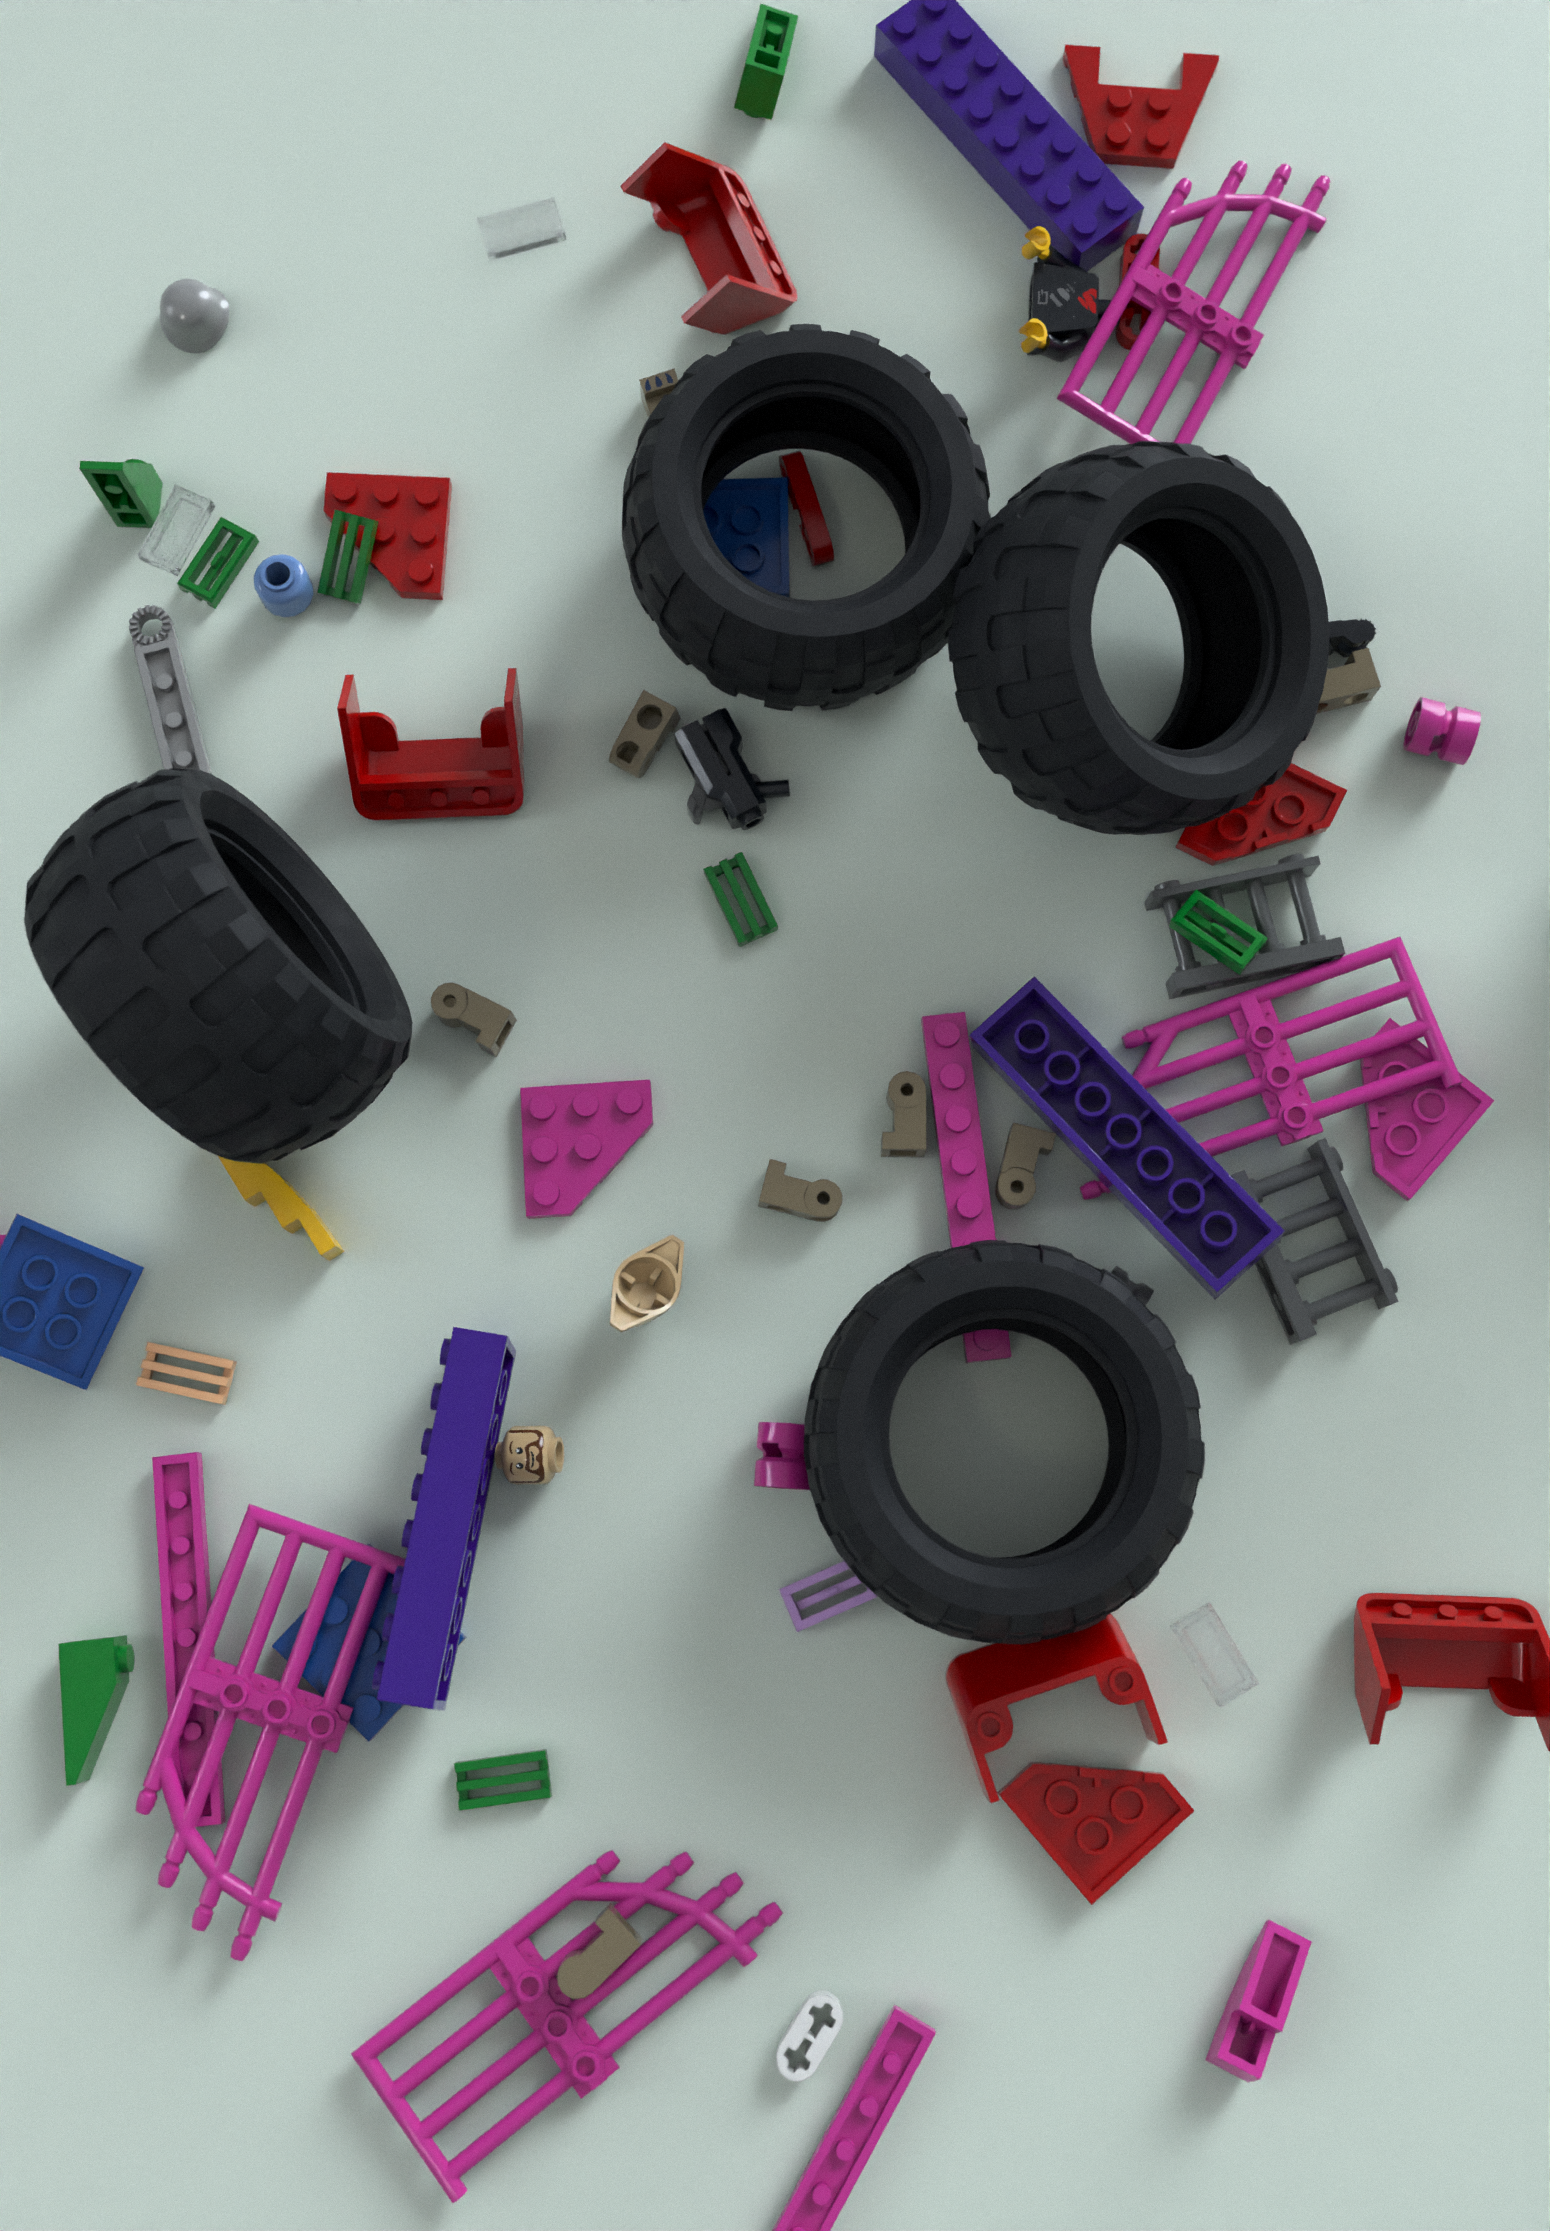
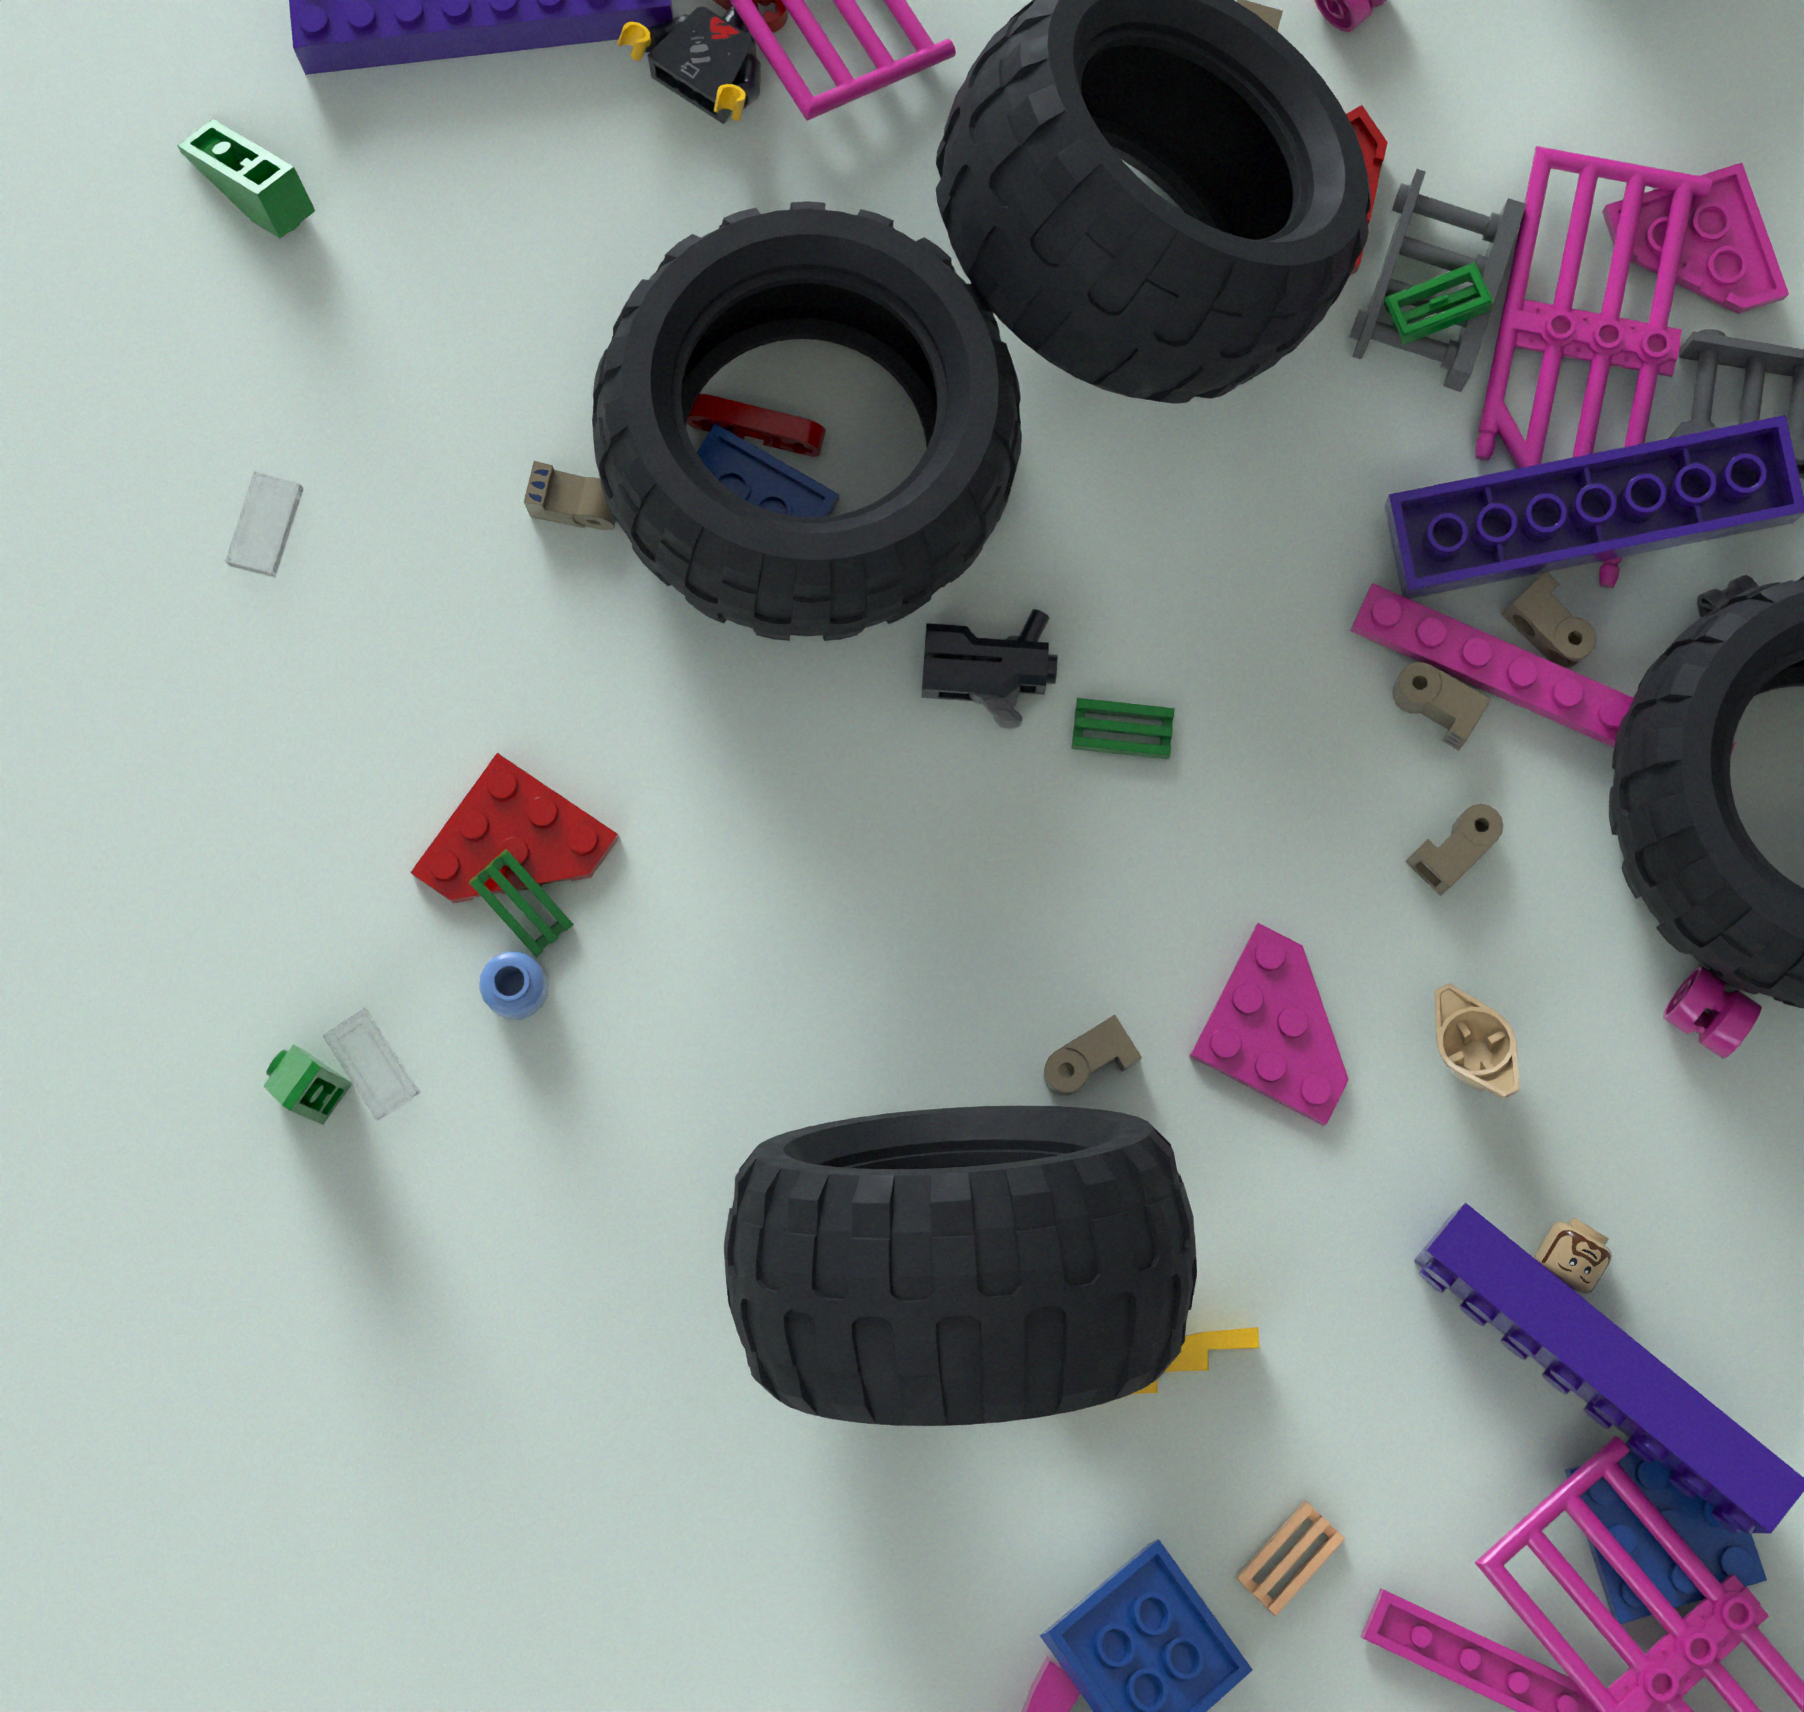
camera: 60 degrees left, 0 degrees up
light grey plate [129,605,212,774] -> none
light grey helmet [159,278,230,353] -> none
green tile [177,517,259,609] -> none
red windscreen [337,668,524,820] -> none
dark tan leg [609,690,681,779] -> none
red windscreen [621,142,798,335] -> none

